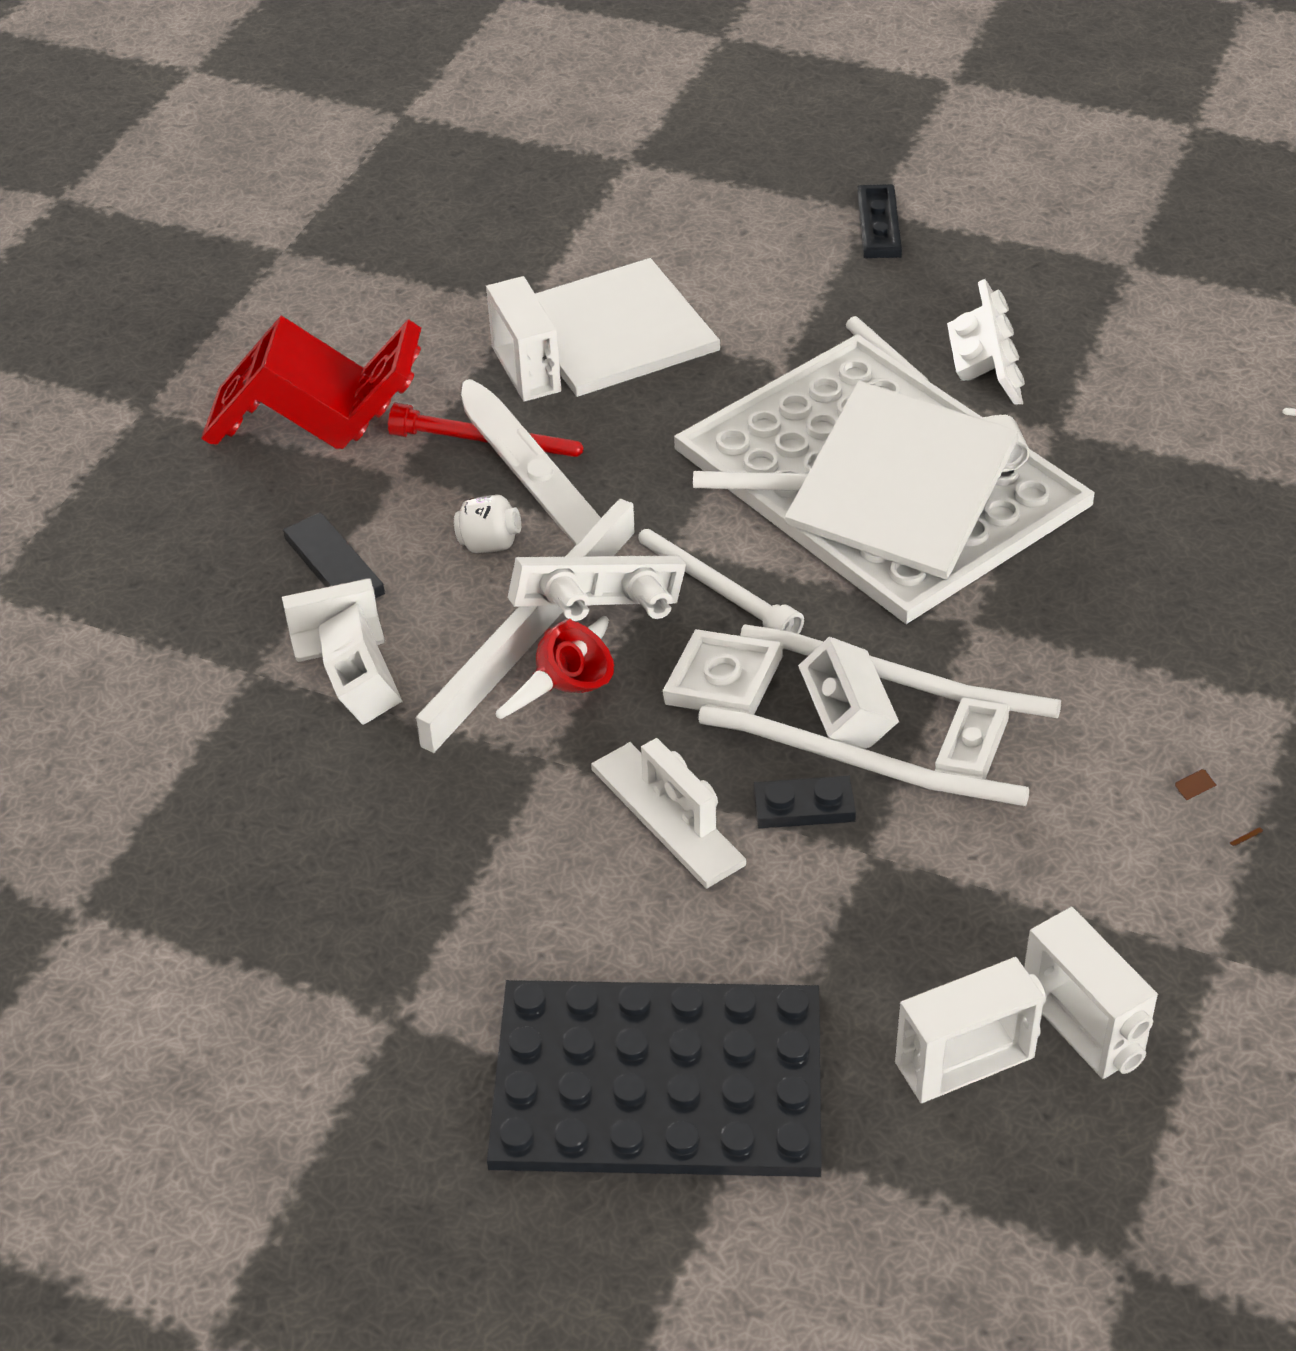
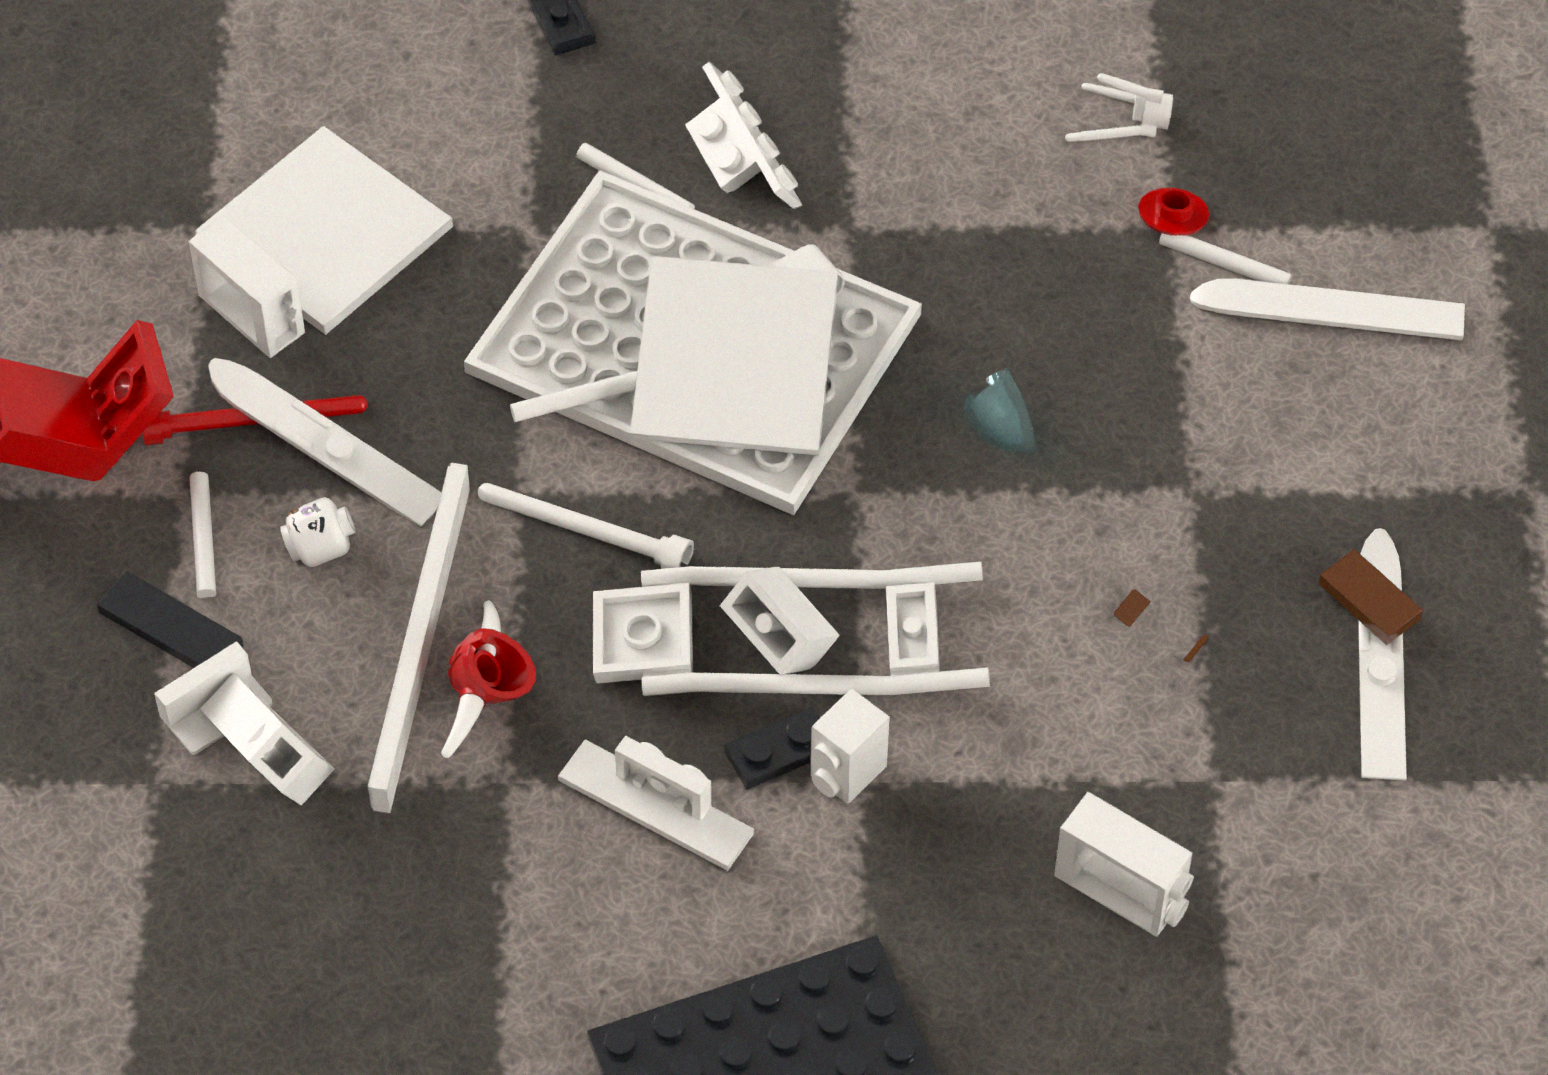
camera: 25 degrees left, 10 degrees up
white plate [508,556,686,621] -> none
white window [895,957,1046,1103] -> none
none -> white bar [189,472,216,598]
none -> white brick [811,688,890,804]
none -> clear light blue brick [963,368,1035,453]

